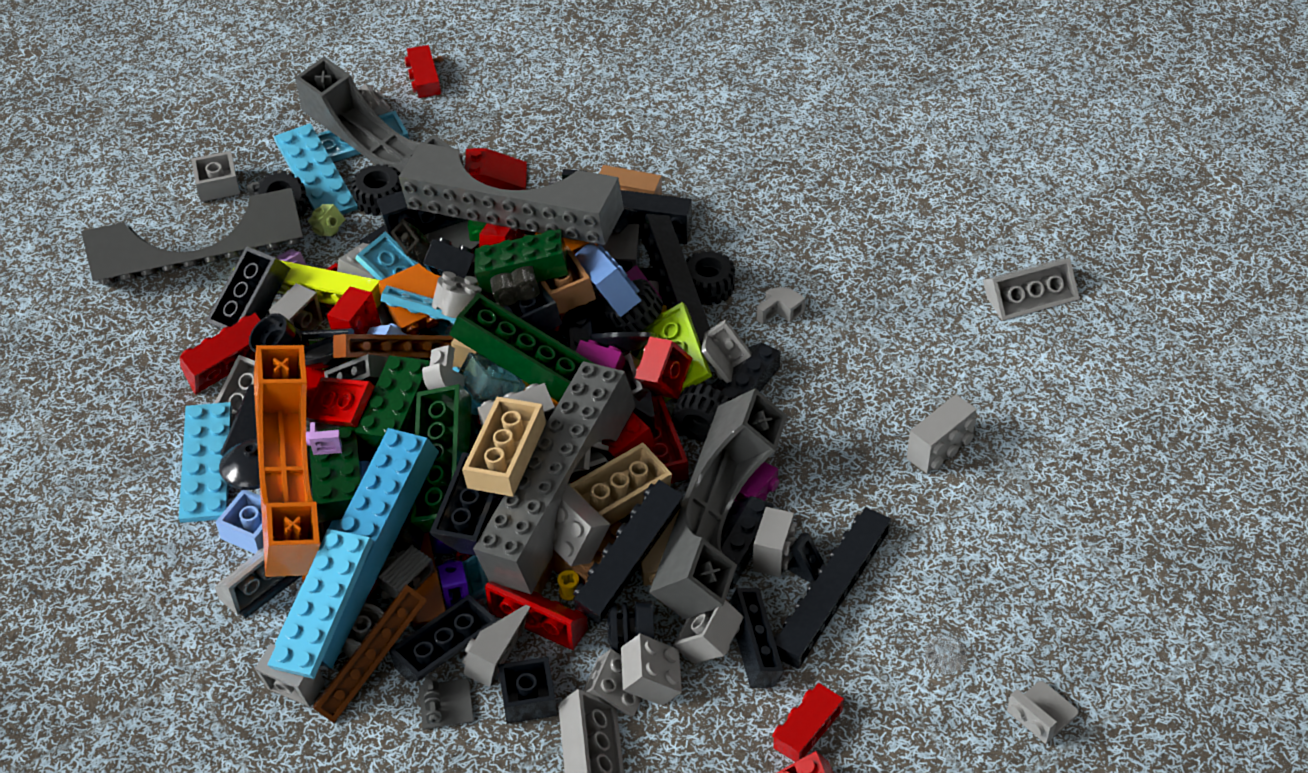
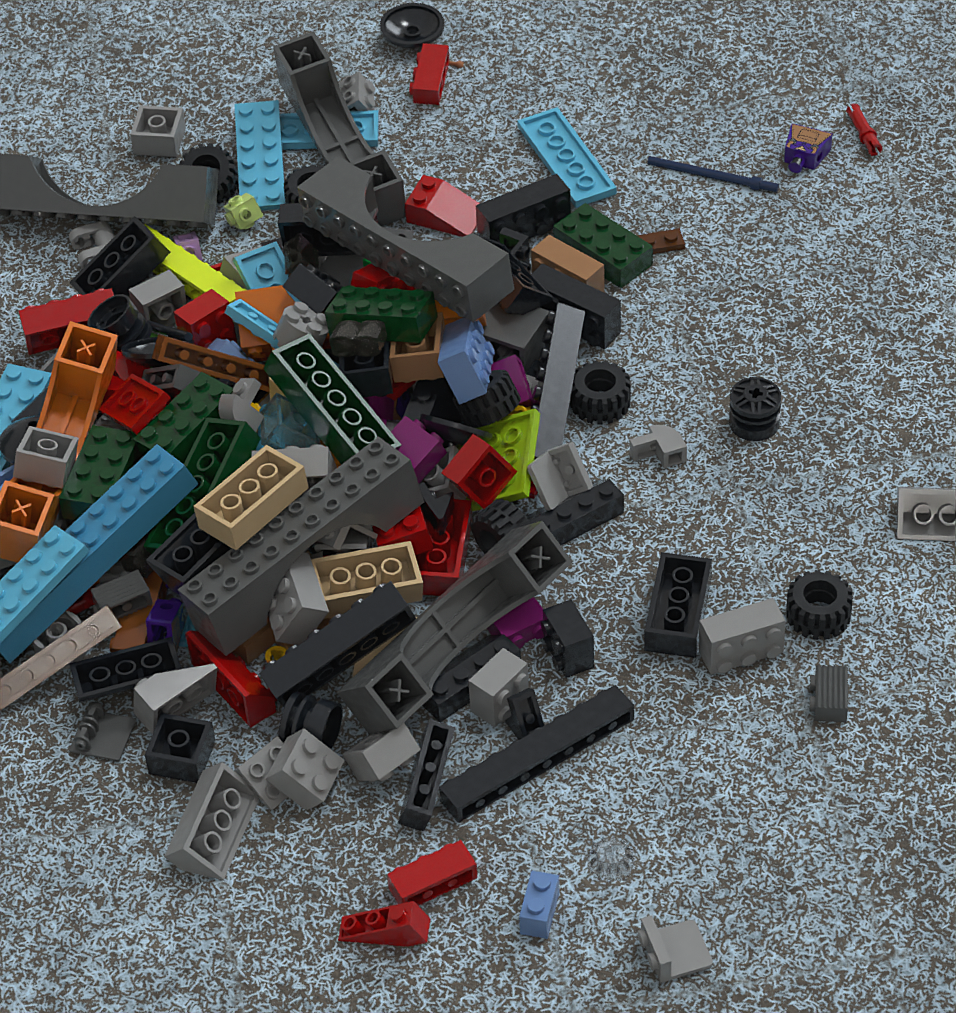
camera: 25 degrees right, 0 degrees up
lavender bracket [306,422,342,455] -> none
none -> light grey brick [13,426,79,489]
none -> light grey connector [69,221,114,269]
none -> black dish [380,3,444,48]
none -> black brick [476,174,571,243]
none -> medium azure plate [517,107,617,208]
none -> medium blue brick [519,870,560,939]
none -> black brick [540,599,594,678]
none -> dark green brick [553,203,653,288]
none -> reddish brown plate [636,228,685,254]
none -> black brick [644,552,712,658]
none -> dark blue bar [647,156,779,193]
none -> black wheel [729,377,781,441]
none -> torso [784,123,833,173]
none -> black tyre [786,570,853,640]
none -> dark grey brick [809,664,848,722]
none -> red pin [846,103,883,156]

